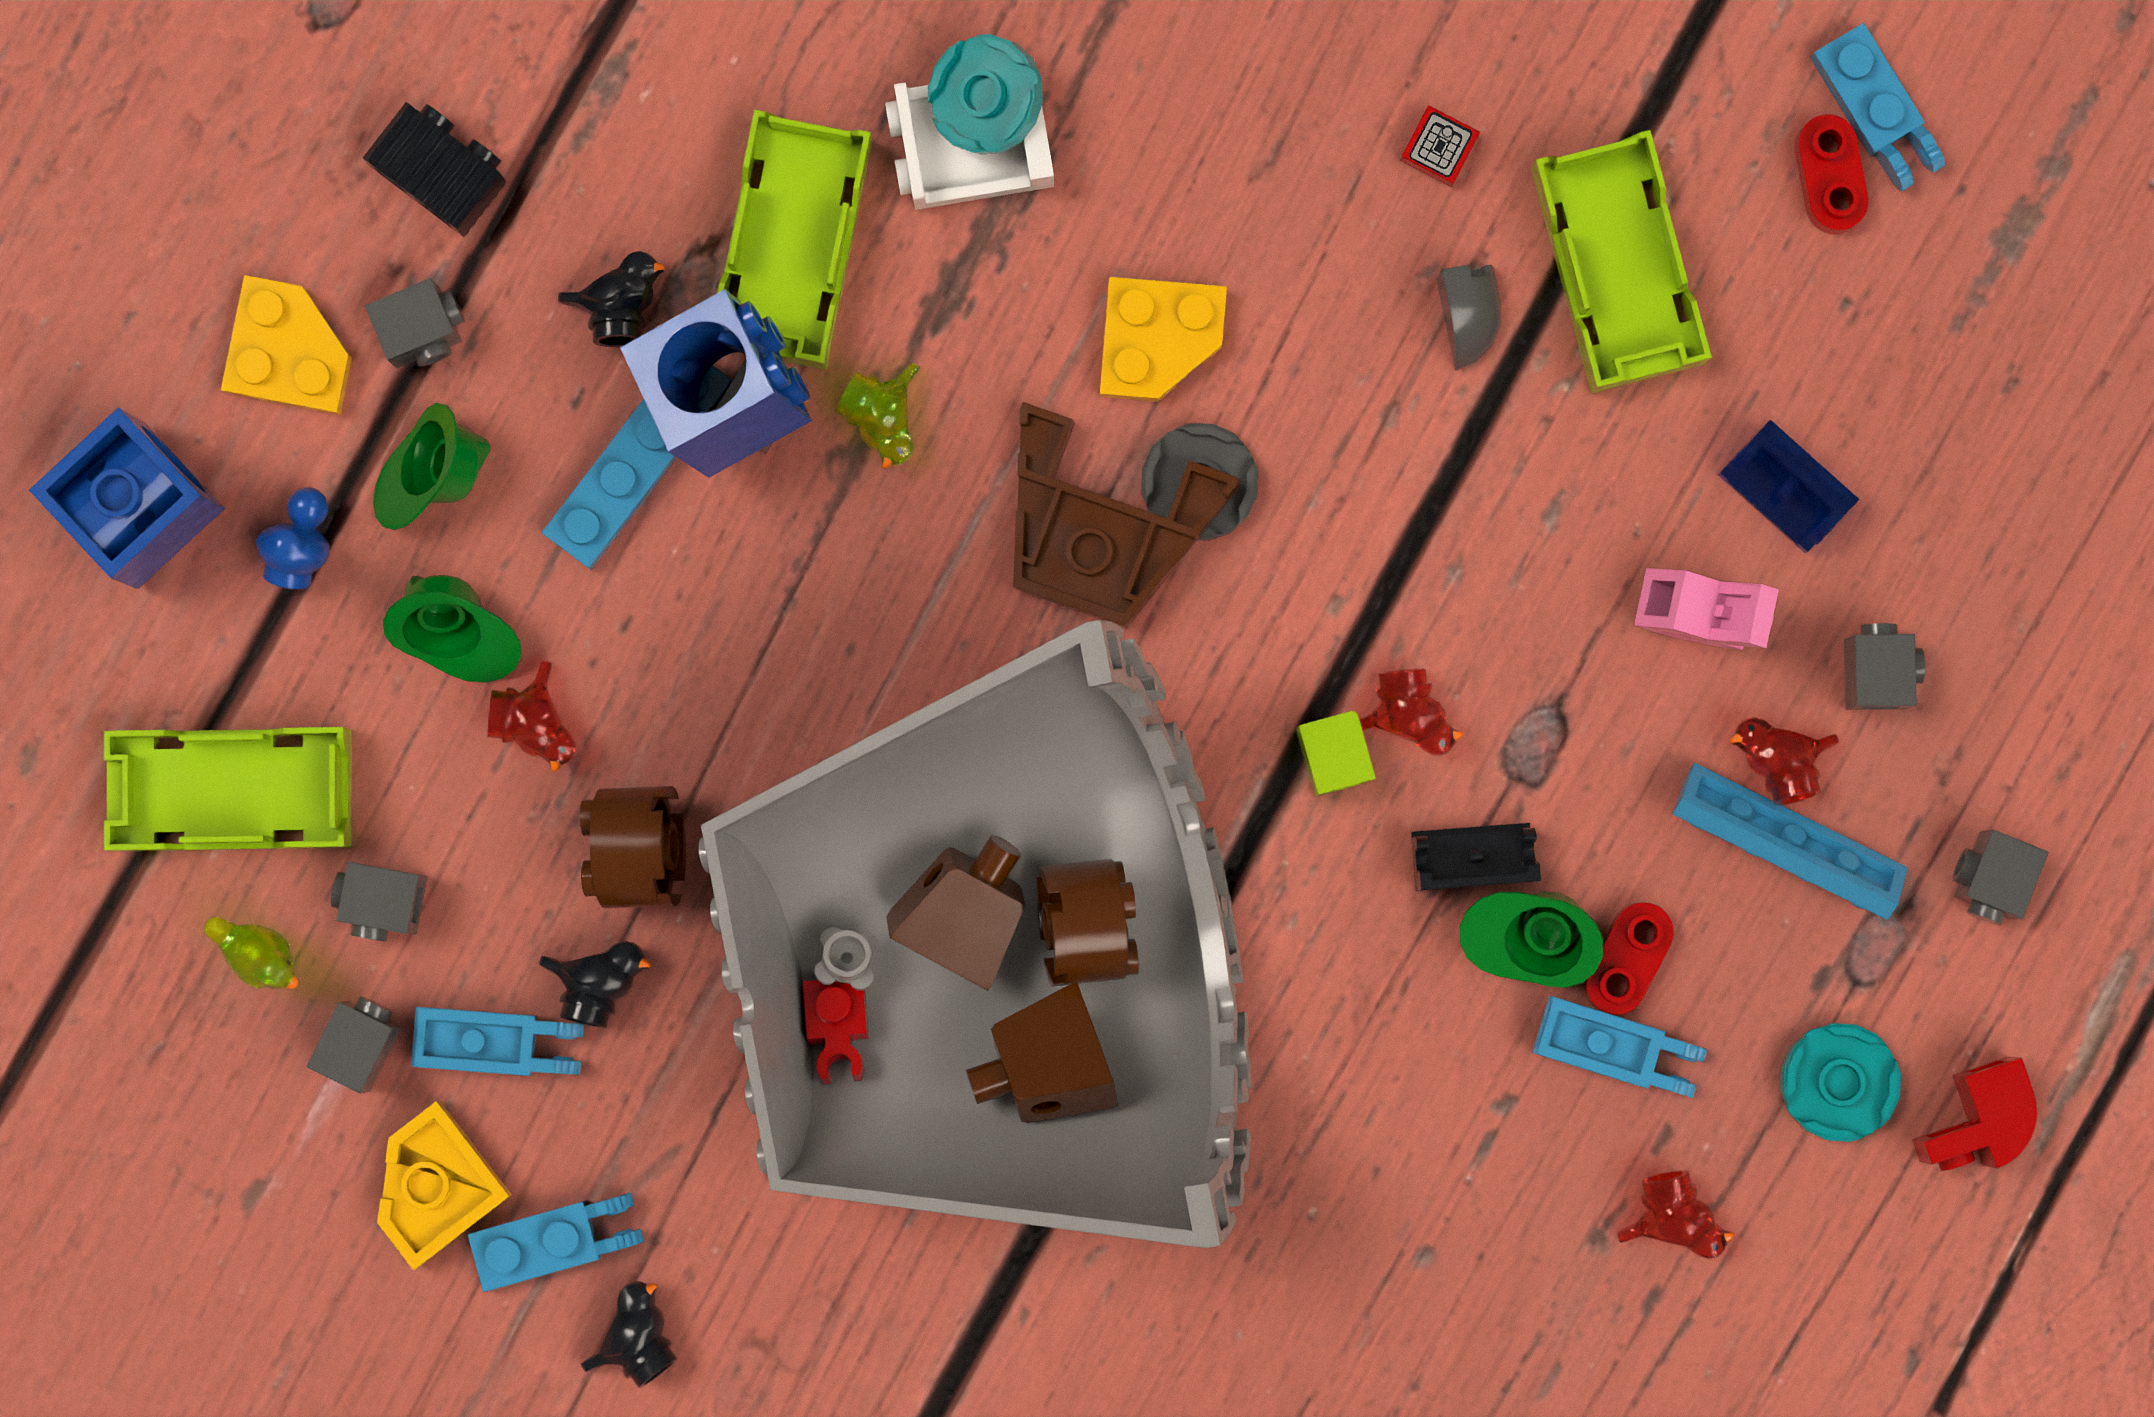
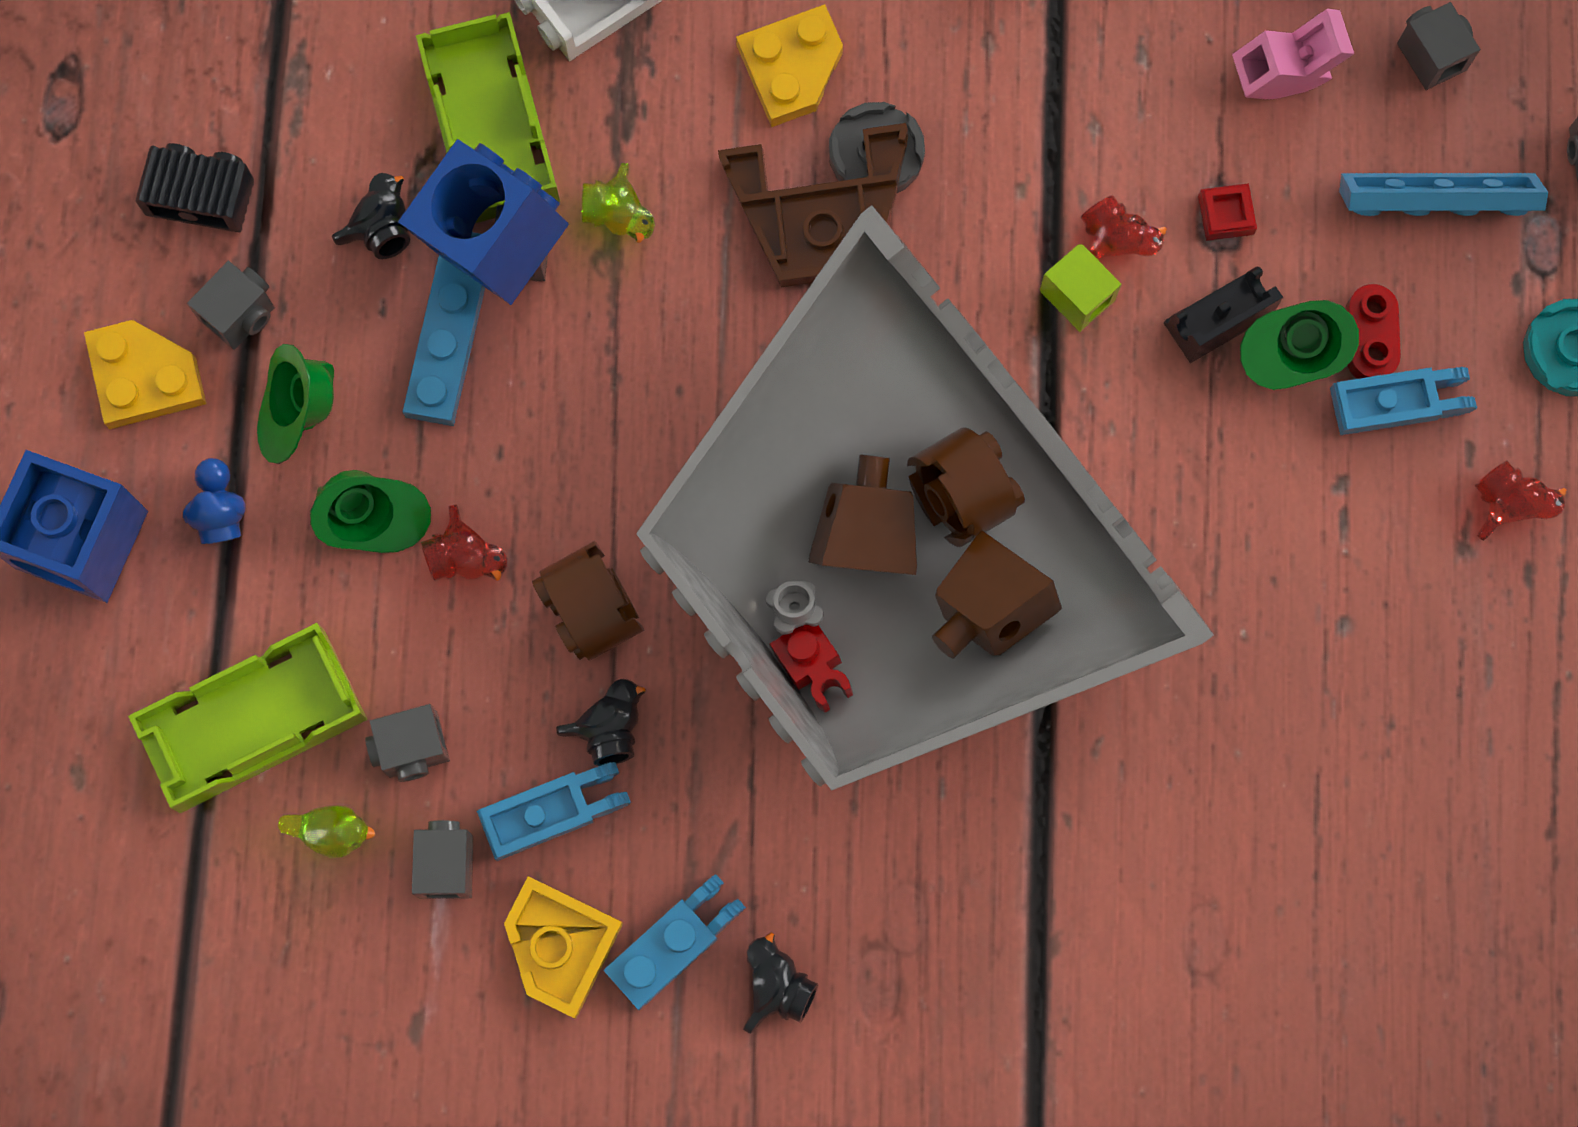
camera: 25 degrees left, 10 degrees down
clear red animal [1729,717,1839,805] -> none
none -> red tile [1198,183,1257,241]

